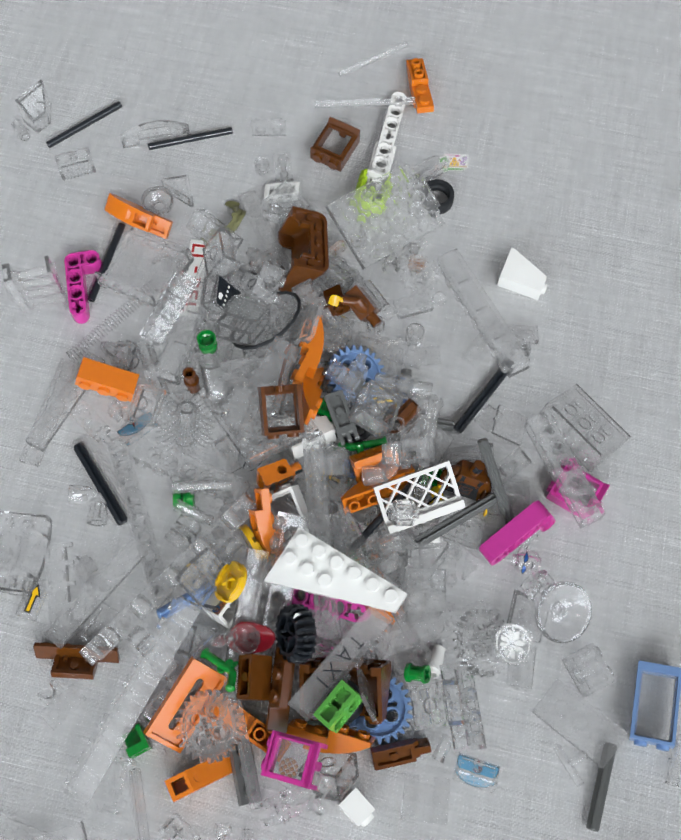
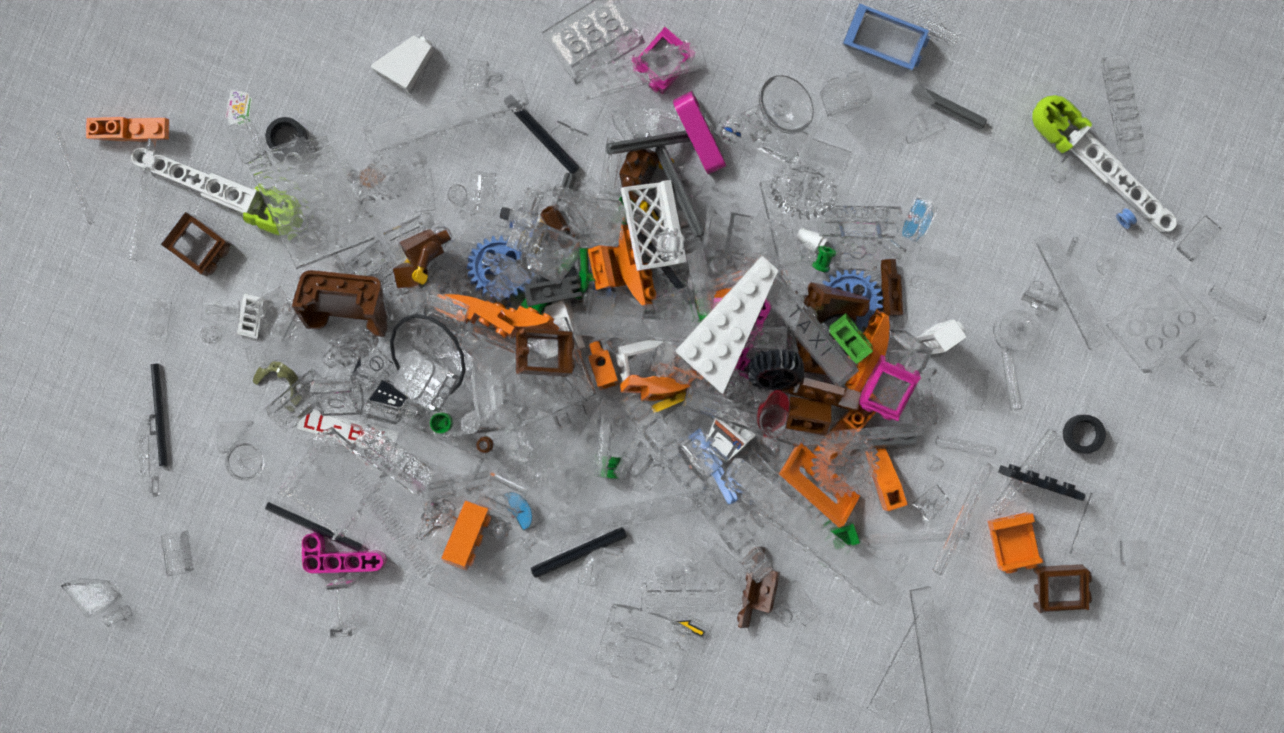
camera: 80 degrees left, 20 degrees up
black piece [46,101,122,148] -> none
orange slope [104,193,173,239] -> none
green piece [200,647,239,692] -> none
yellow tile [214,561,247,603] -> none
clear brick [250,262,287,309] -> none
clear piece [357,669,377,722] -> none
clear cylinder [362,443,402,486] -> none
clear dish [494,623,533,666] -> none

